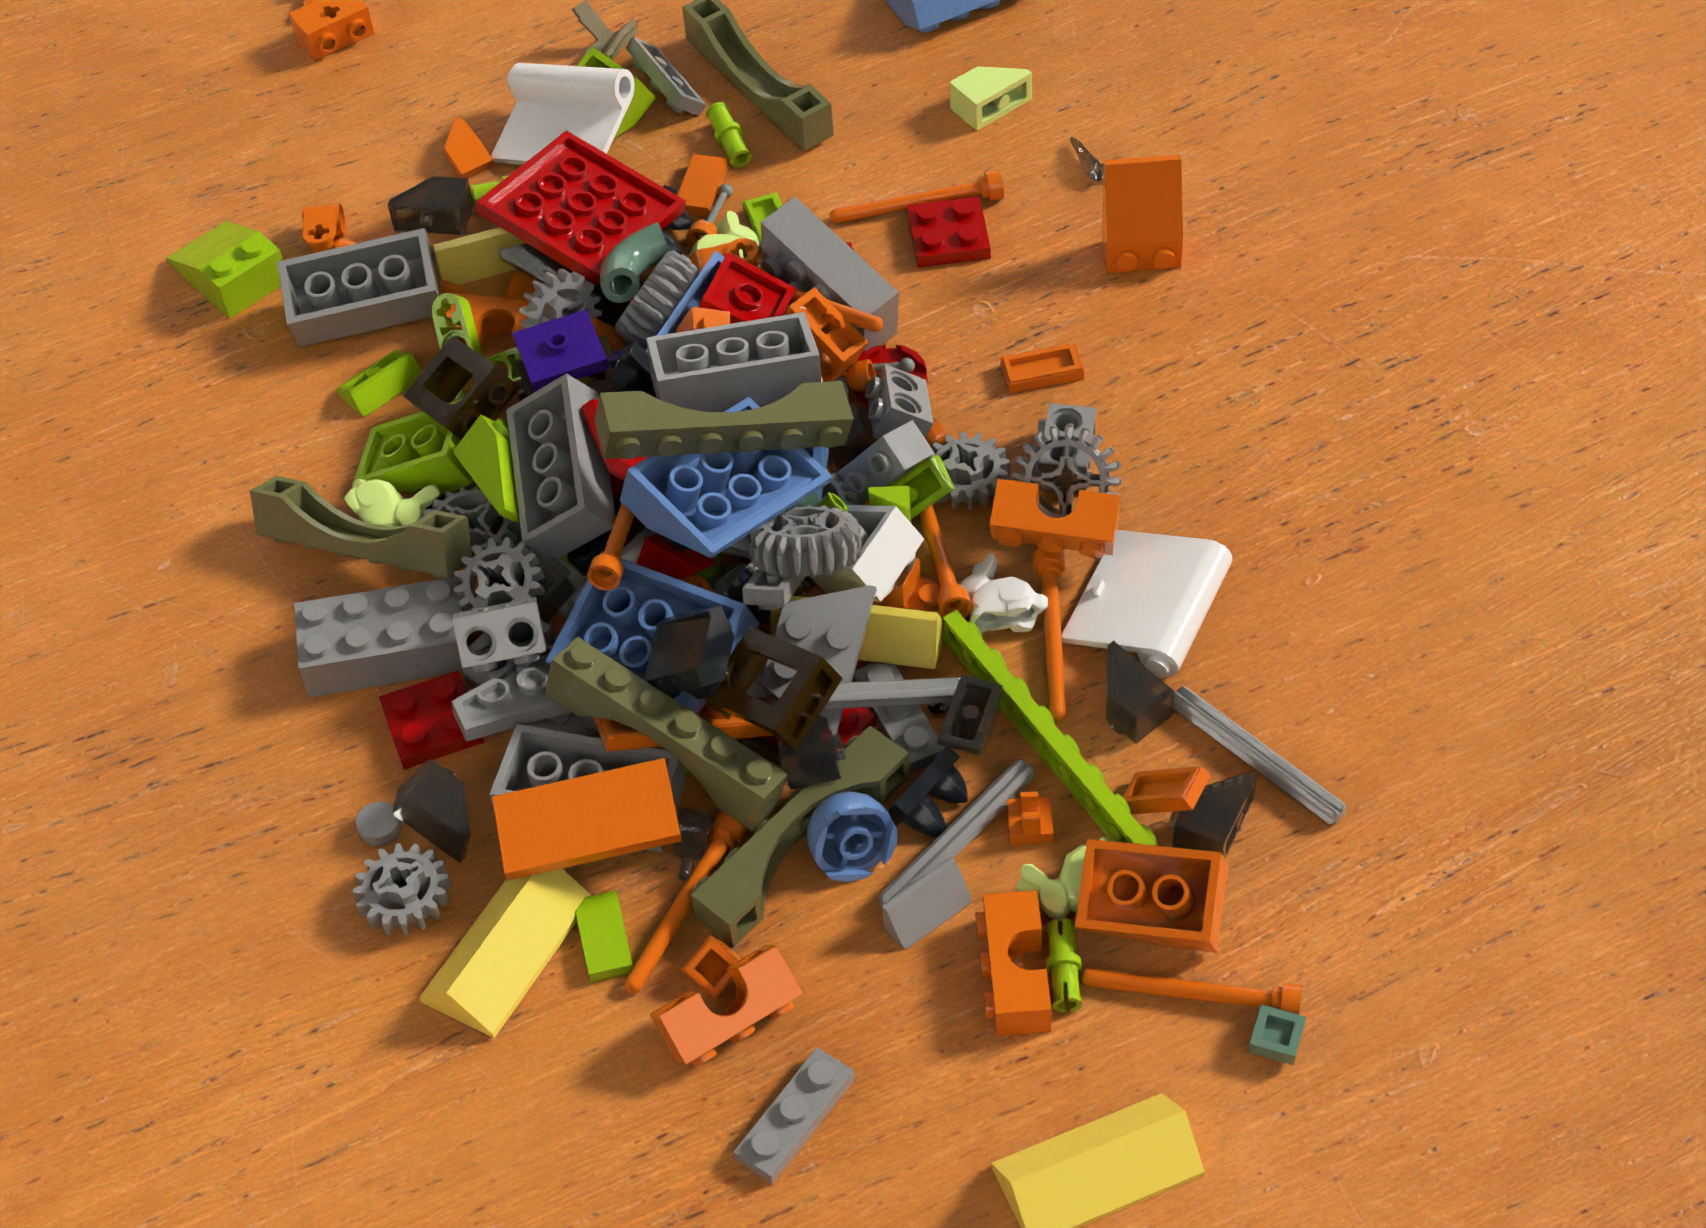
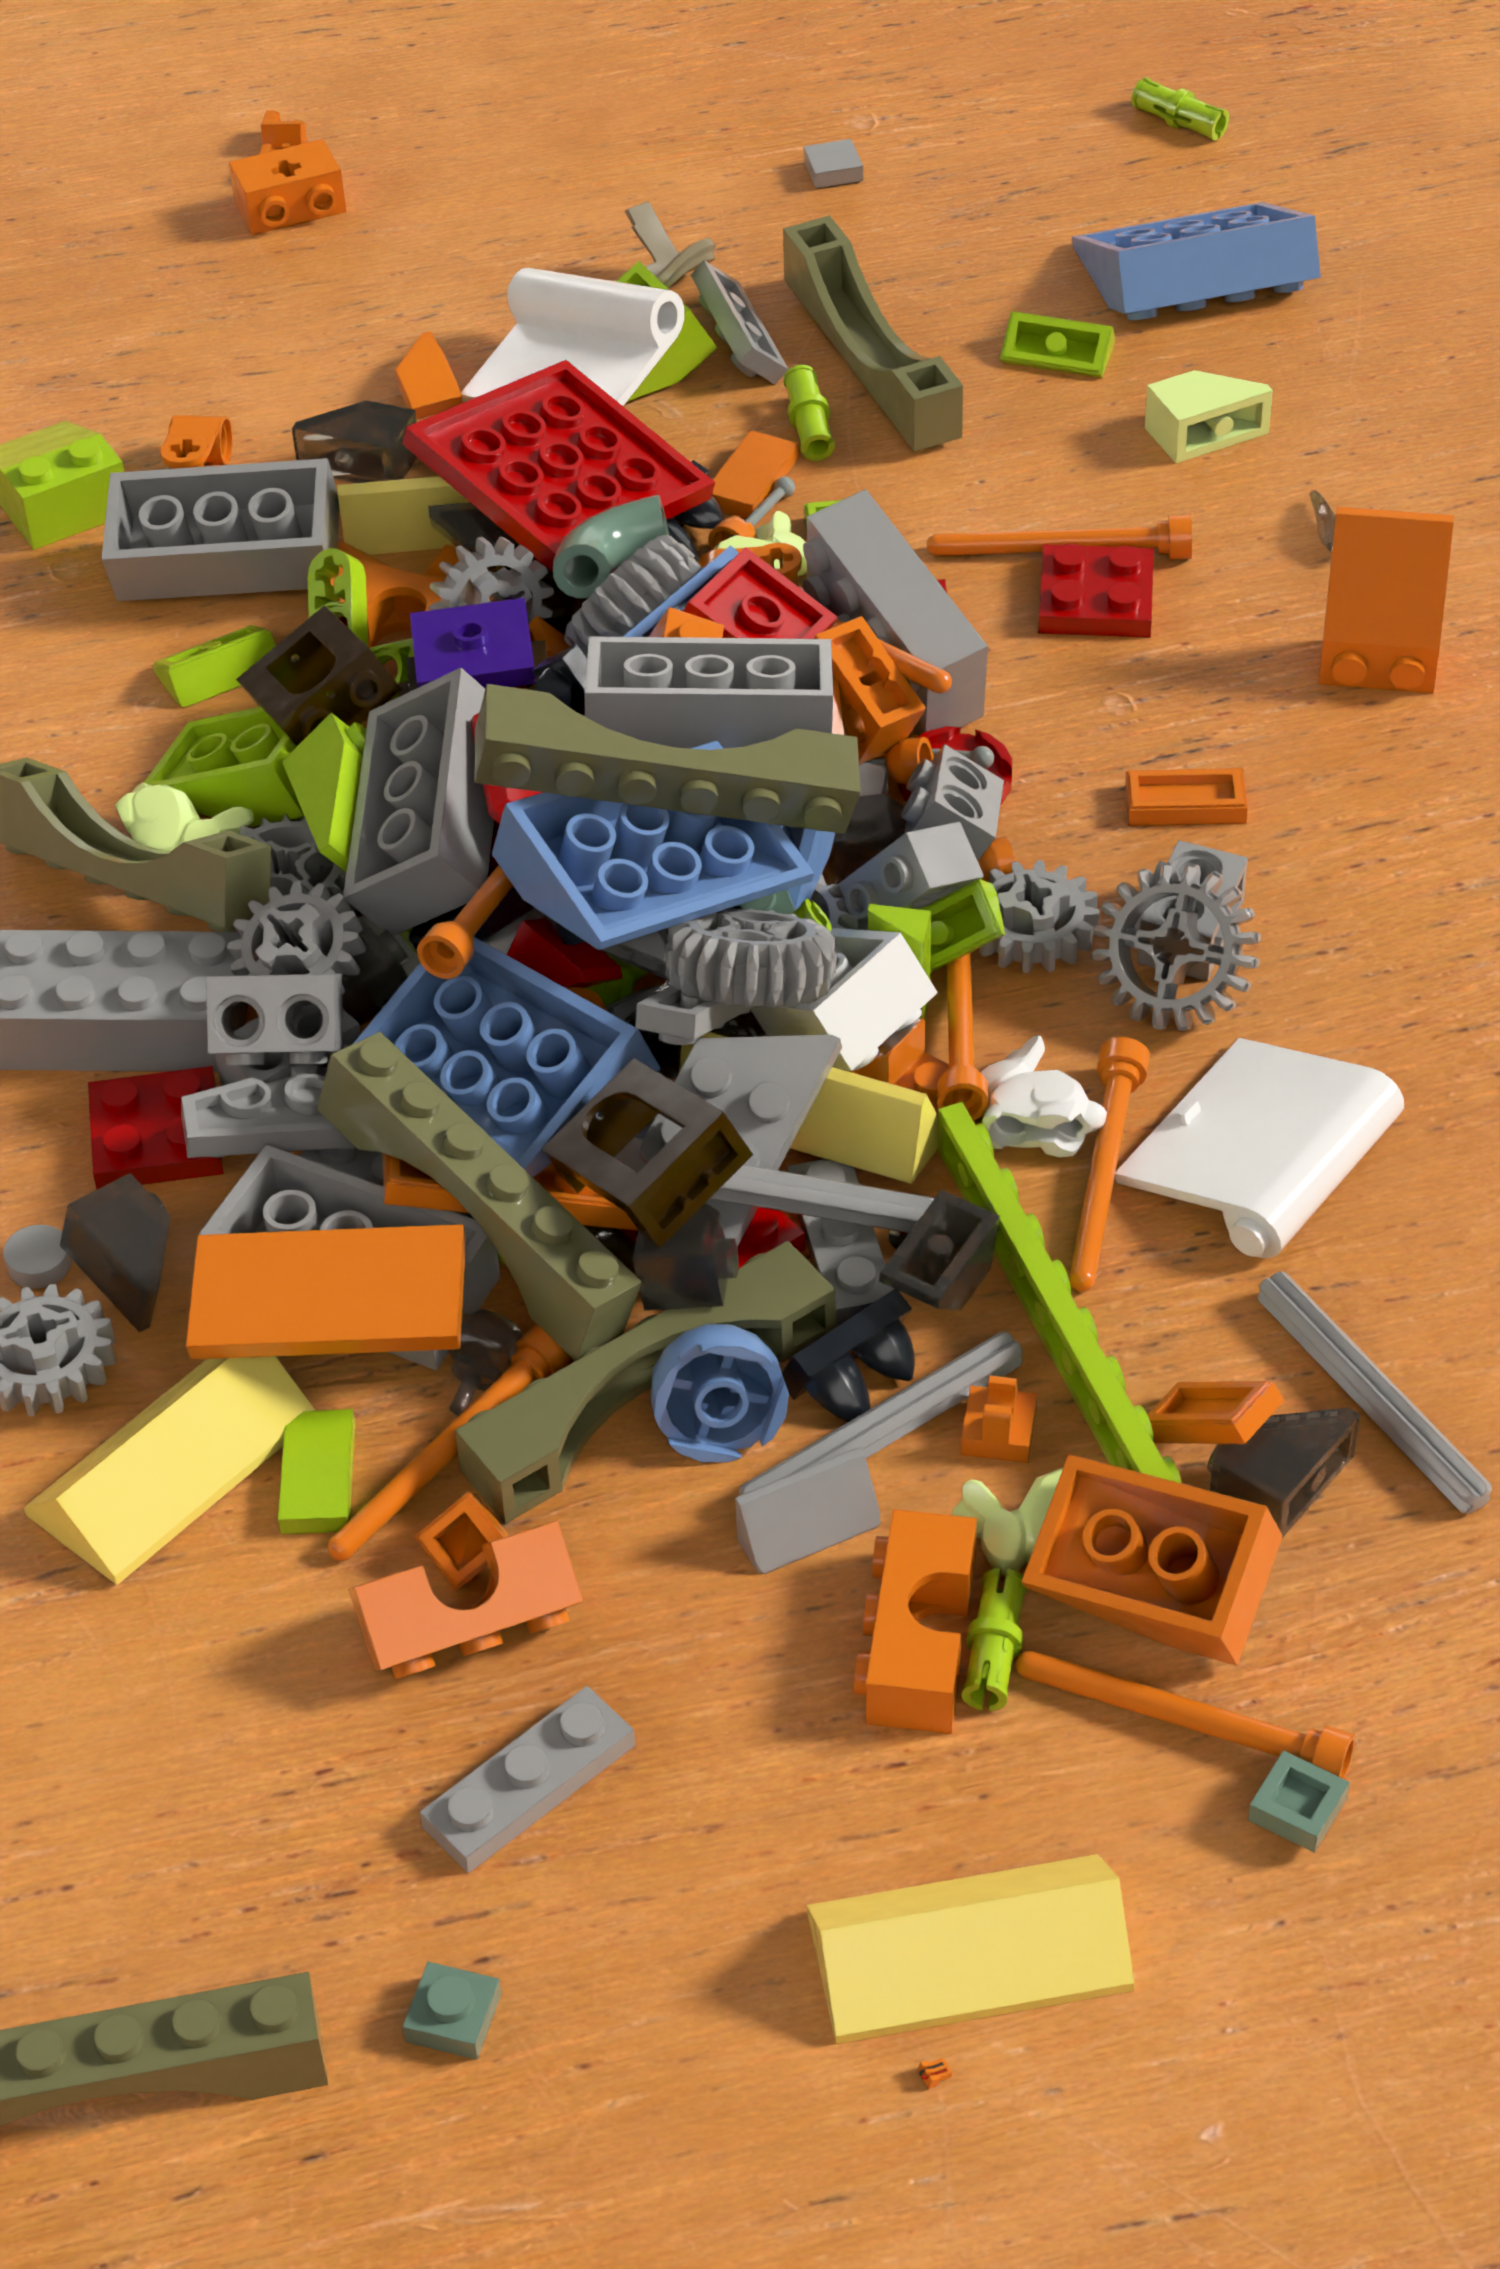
camera: 10 degrees right, 5 degrees down
black slope [644,606,734,699] -> none
orange arch [990,479,1120,558] -> none
clear smoke slope [1106,641,1174,744] -> none
none -> lime slope [1000,311,1115,378]

